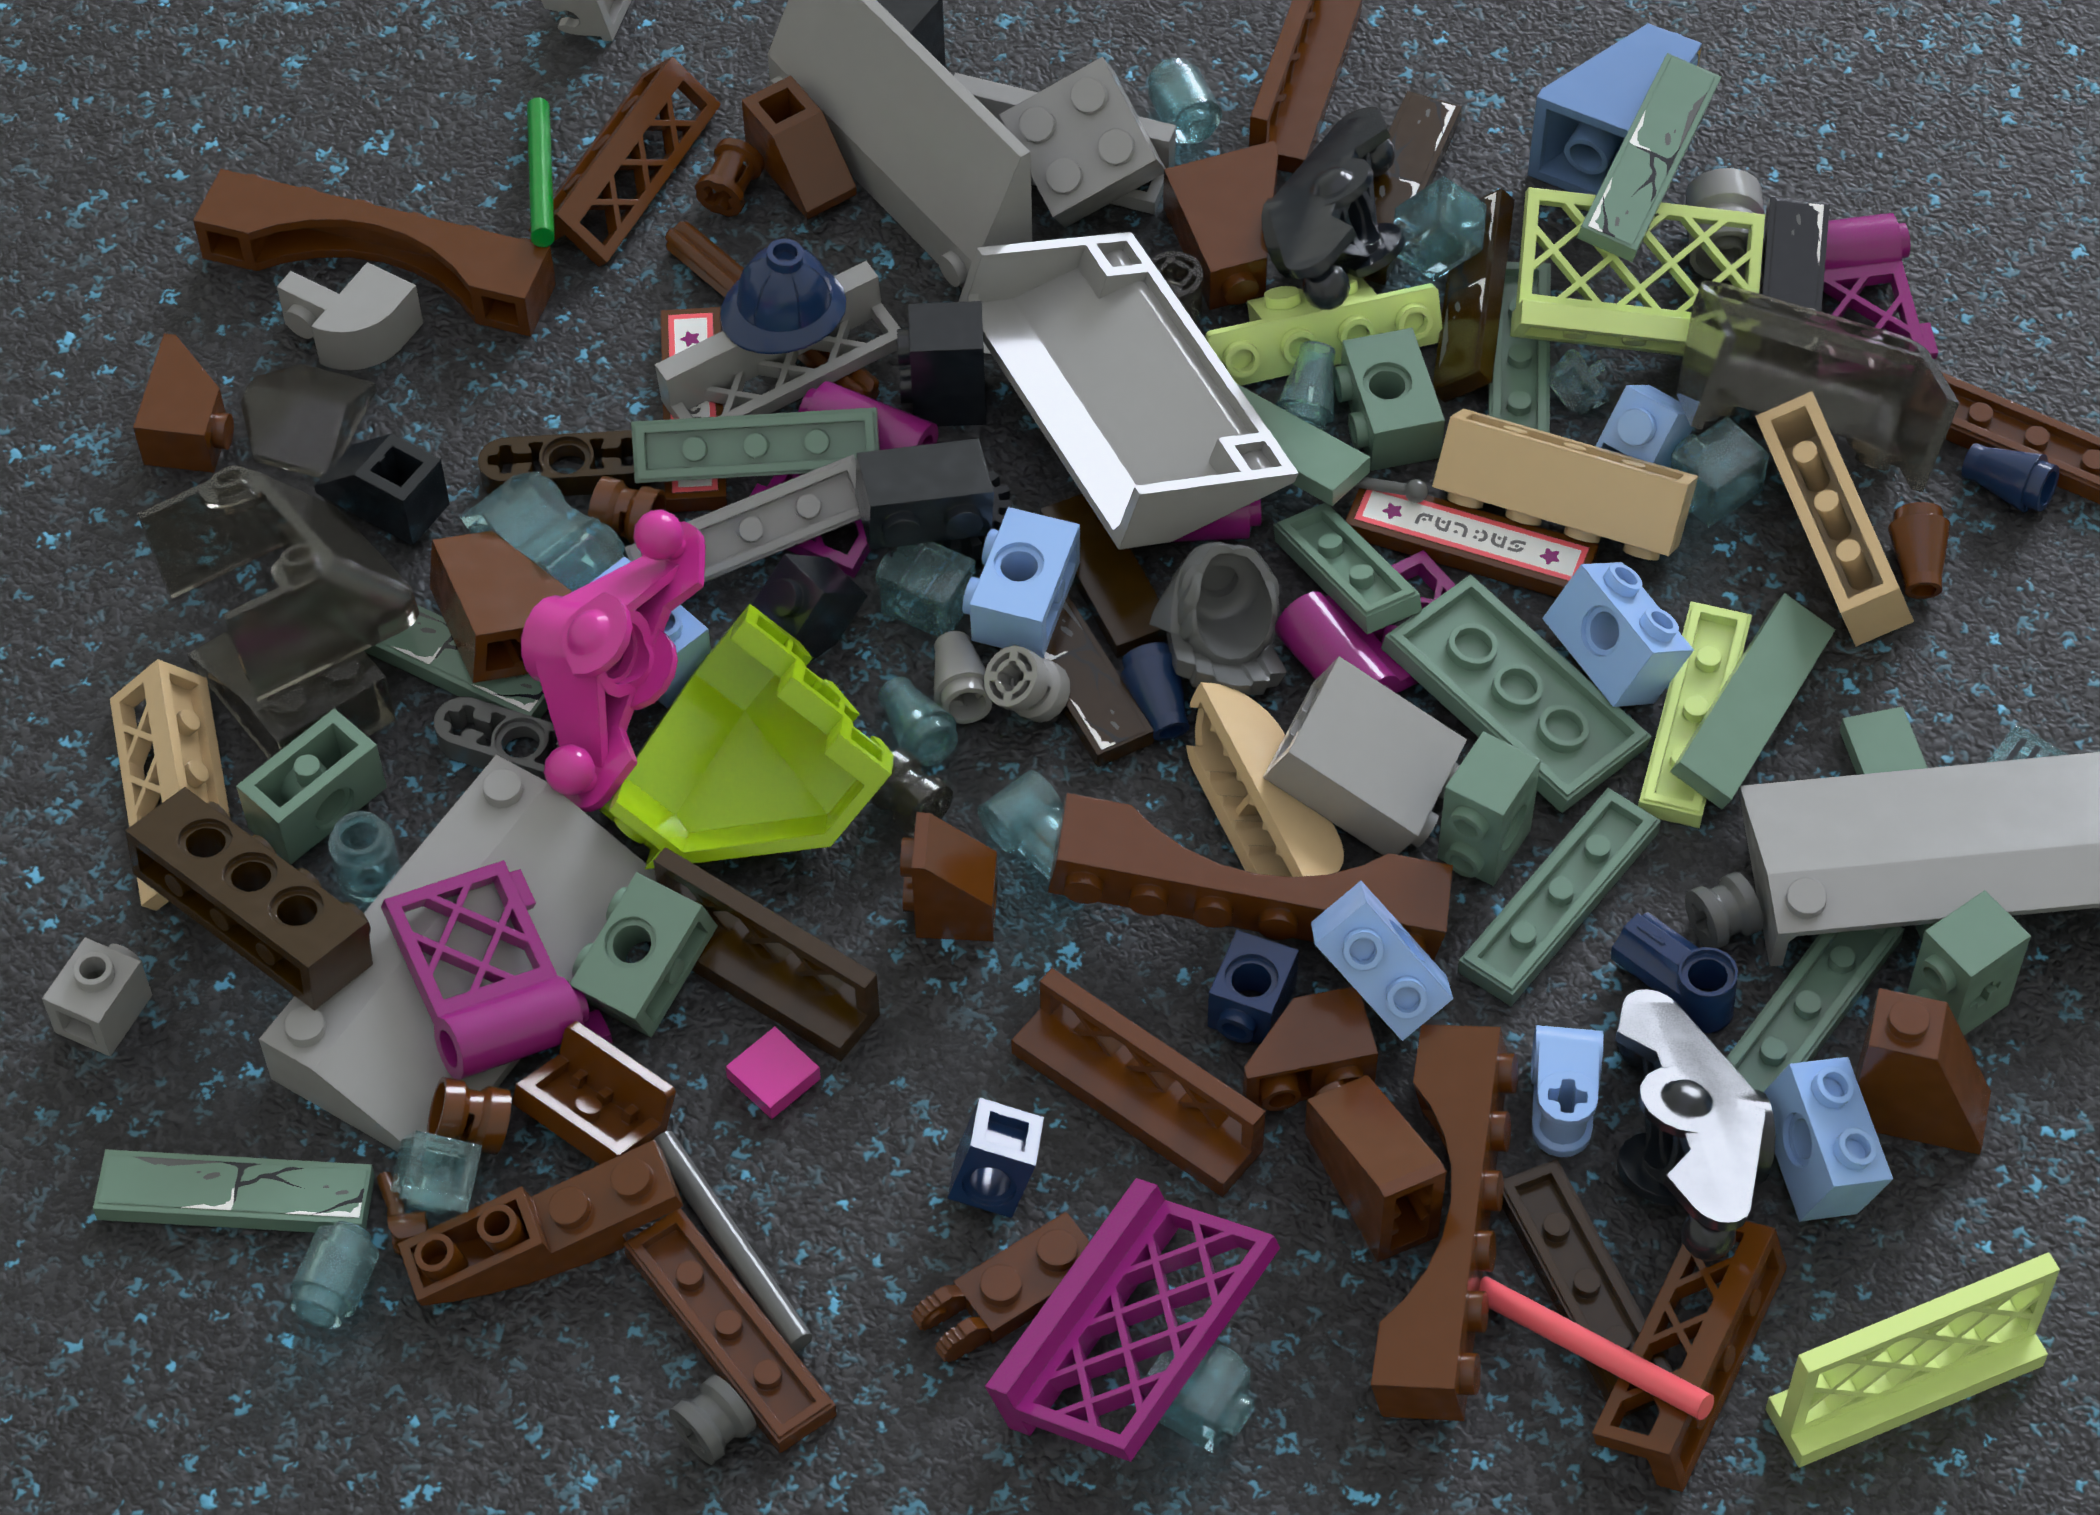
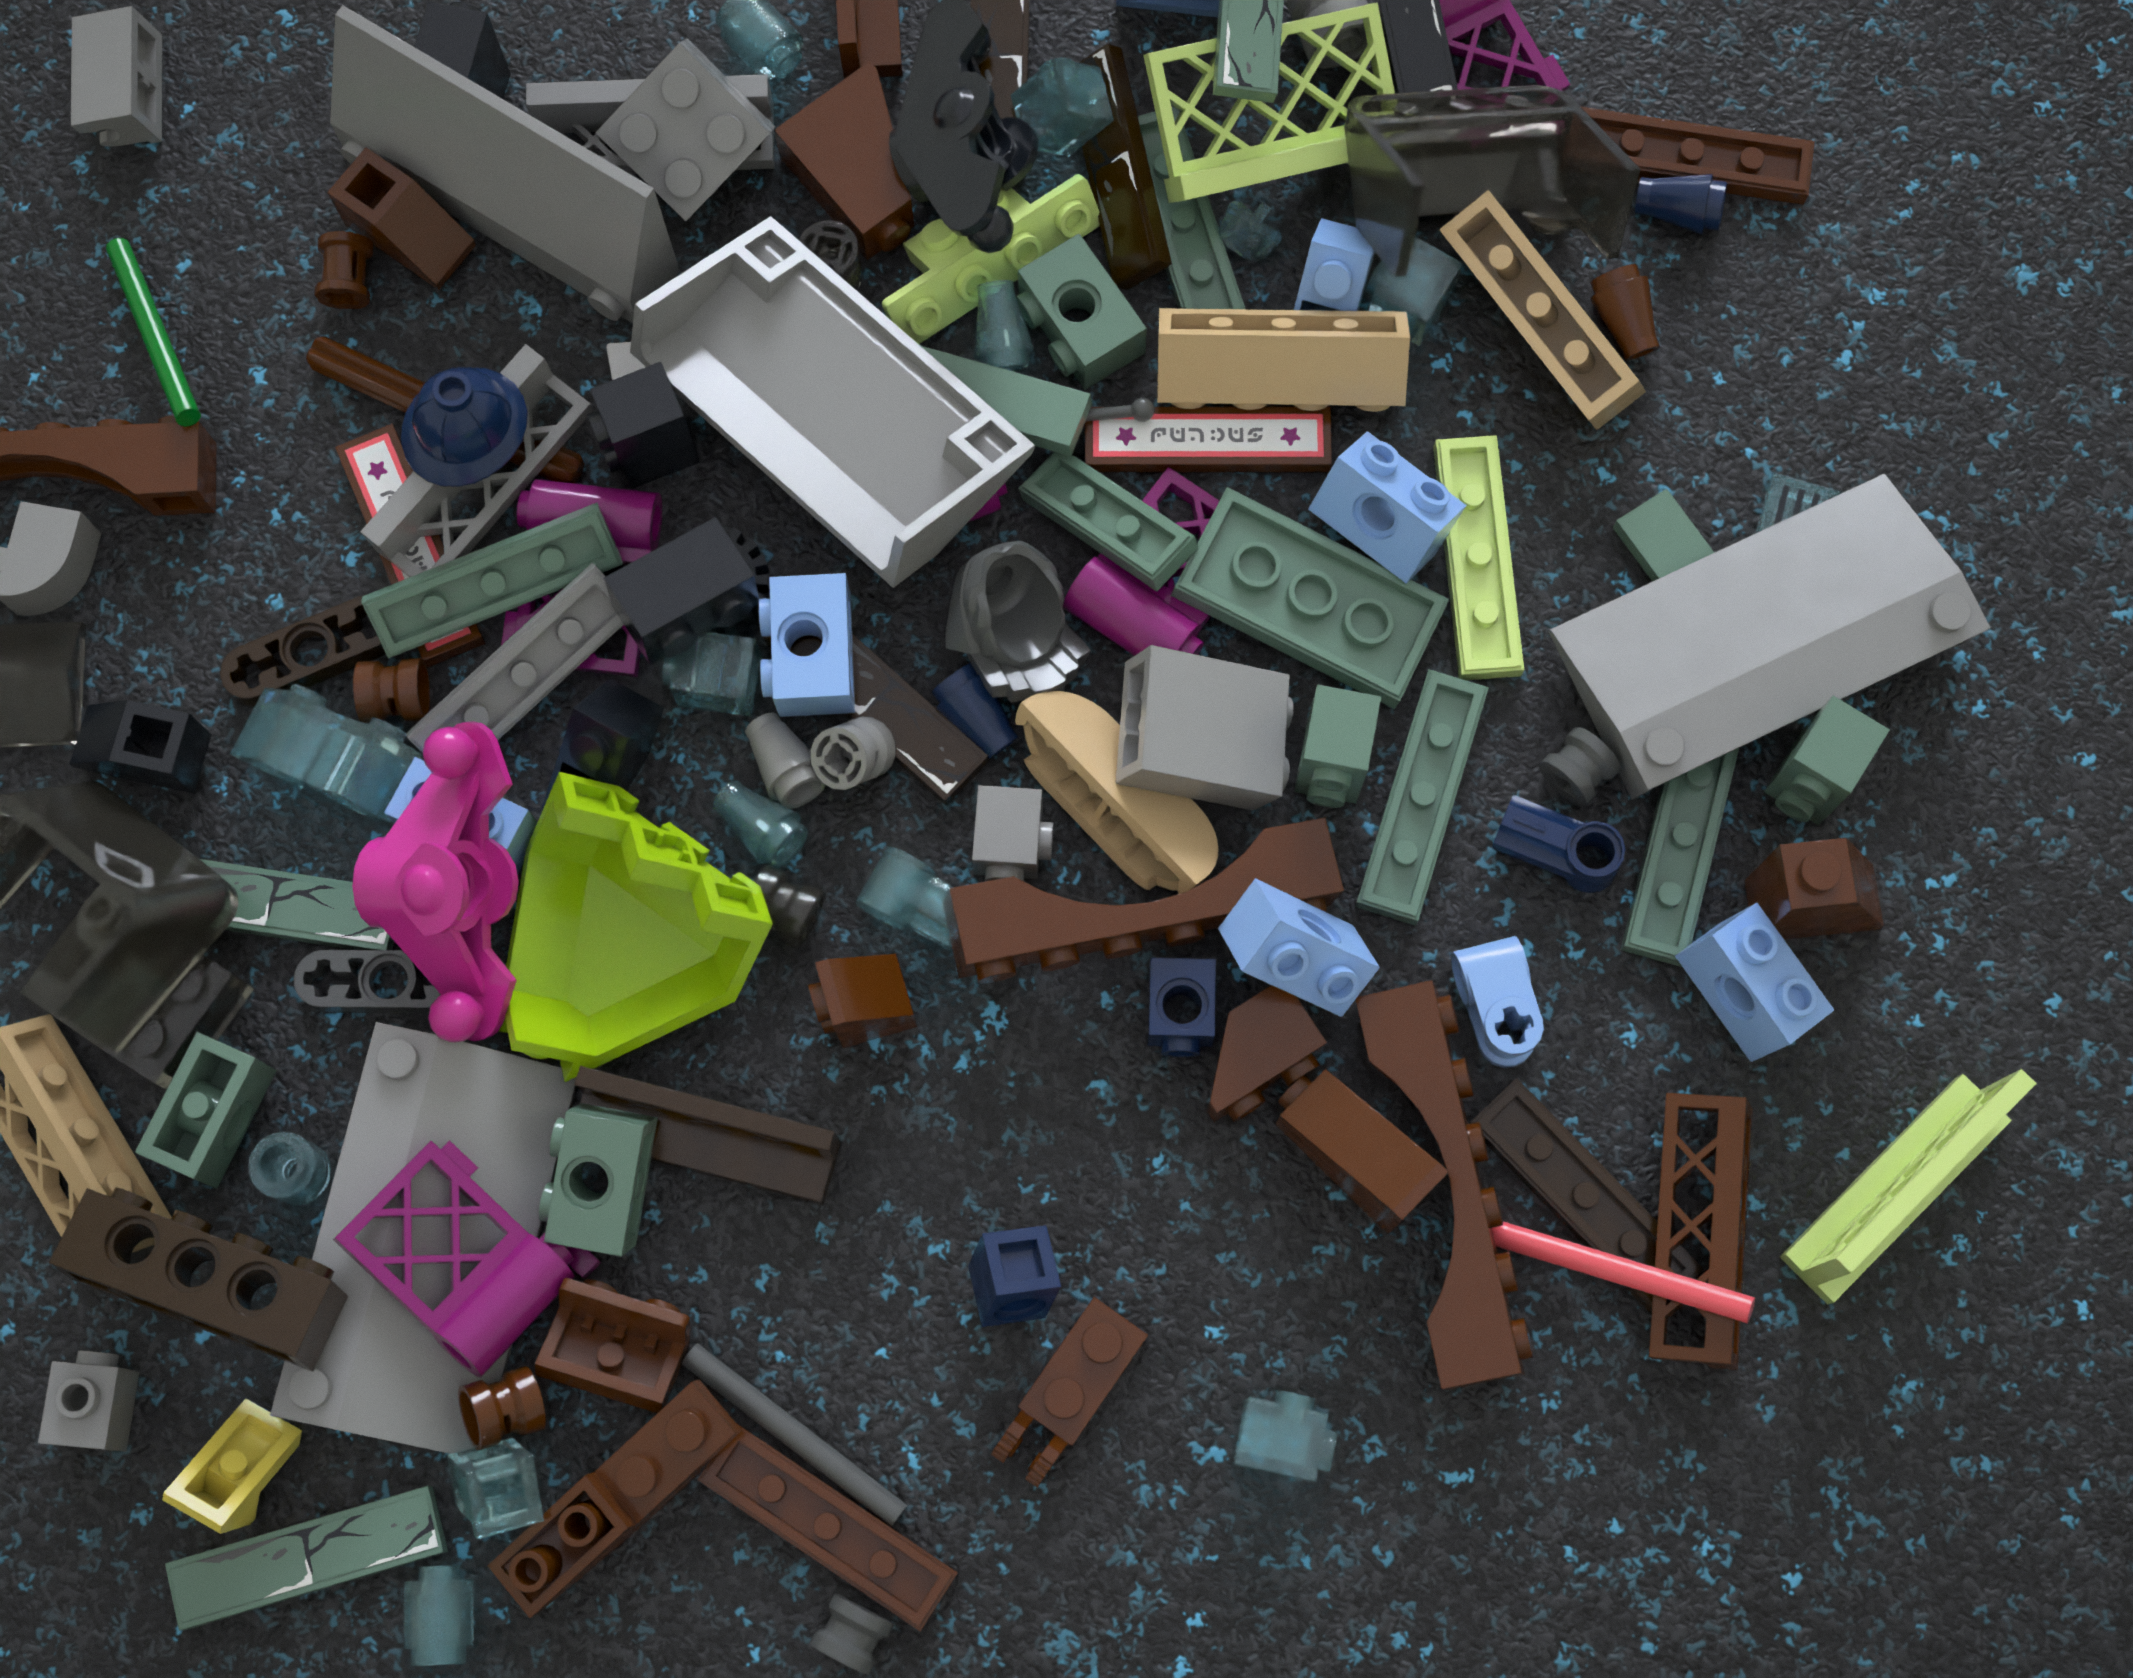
camera: 20 degrees left, 20 degrees up
reddish brown hand [376,1172,429,1255] -> none
reddish brown slope [430,530,572,683] -> none
reddish brown fence [528,56,721,267] -> none
dark pink tile [726,1026,821,1119] -> none
magenta fence [985,1178,1280,1462] -> none
reddish brown fence [1011,968,1265,1197] -> none
dark brown tile [1040,494,1167,658] -> none
piece [1615,989,1776,1262] -> none
sand green tile [1670,593,1836,809] -> none
none -> light yellow slope [162,1398,302,1534]
none -> light grey brick [972,785,1053,881]

